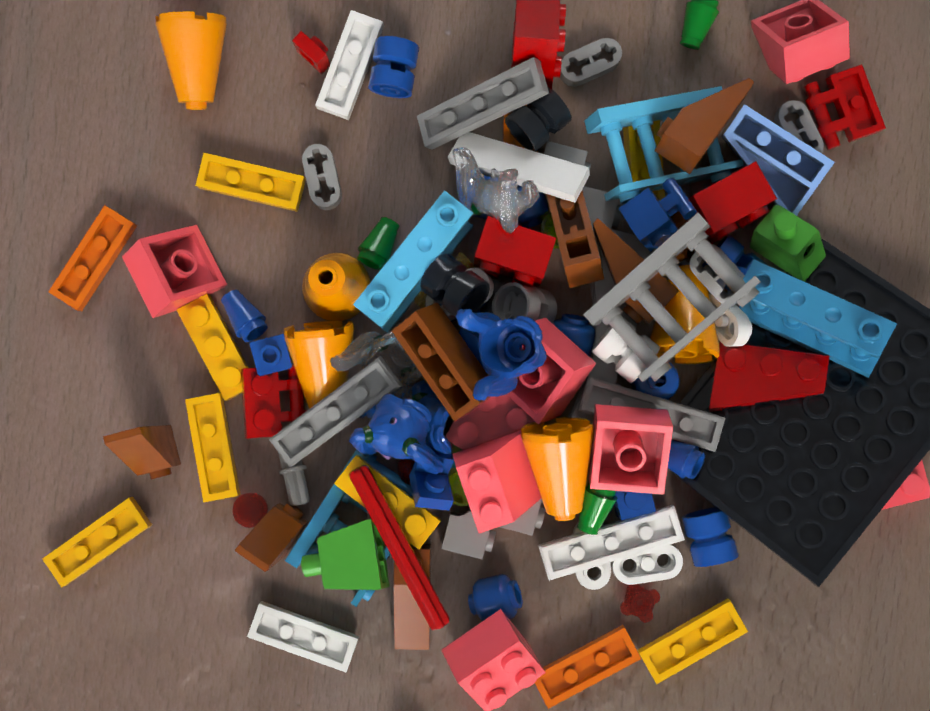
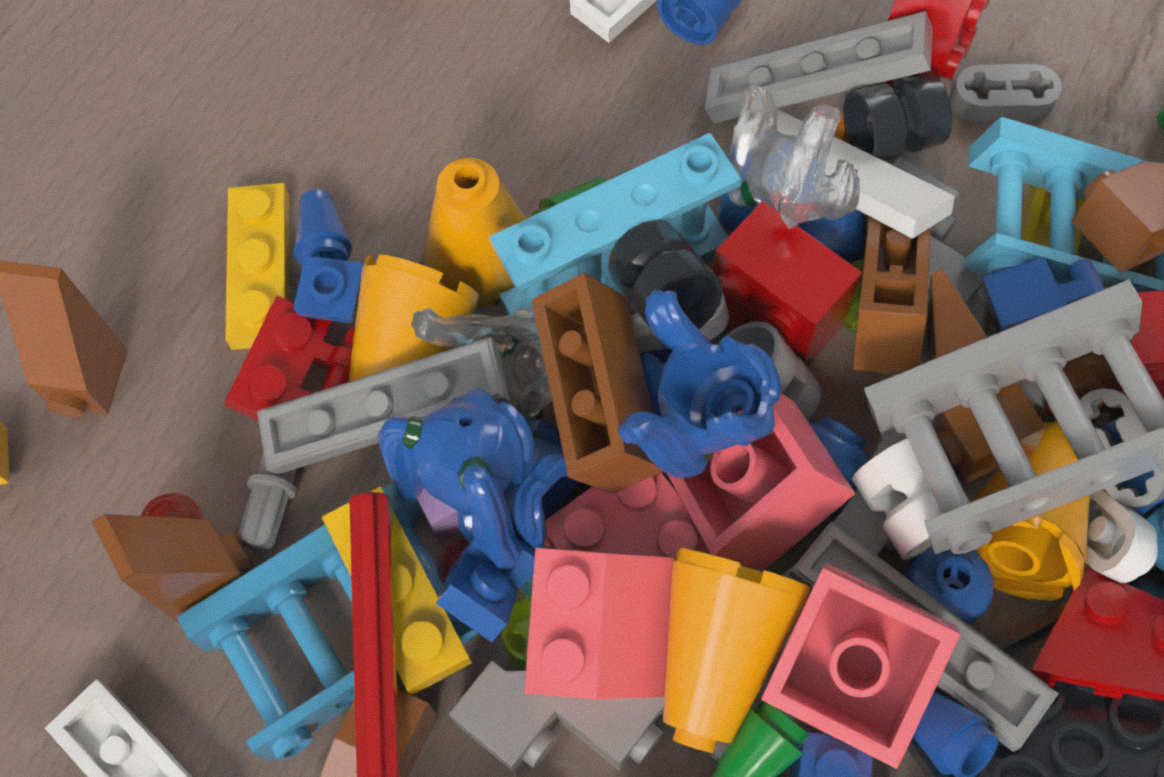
camera: 25 degrees right, 20 degrees down
orange plate [48,205,138,312] -> none
coral slope [122,225,227,318] -> none
yellow plate [185,393,241,503] -> none
yellow plate [195,153,306,212] -> none
bright green torso [301,519,390,590] -> none
light grey beam [302,144,342,210] -> none

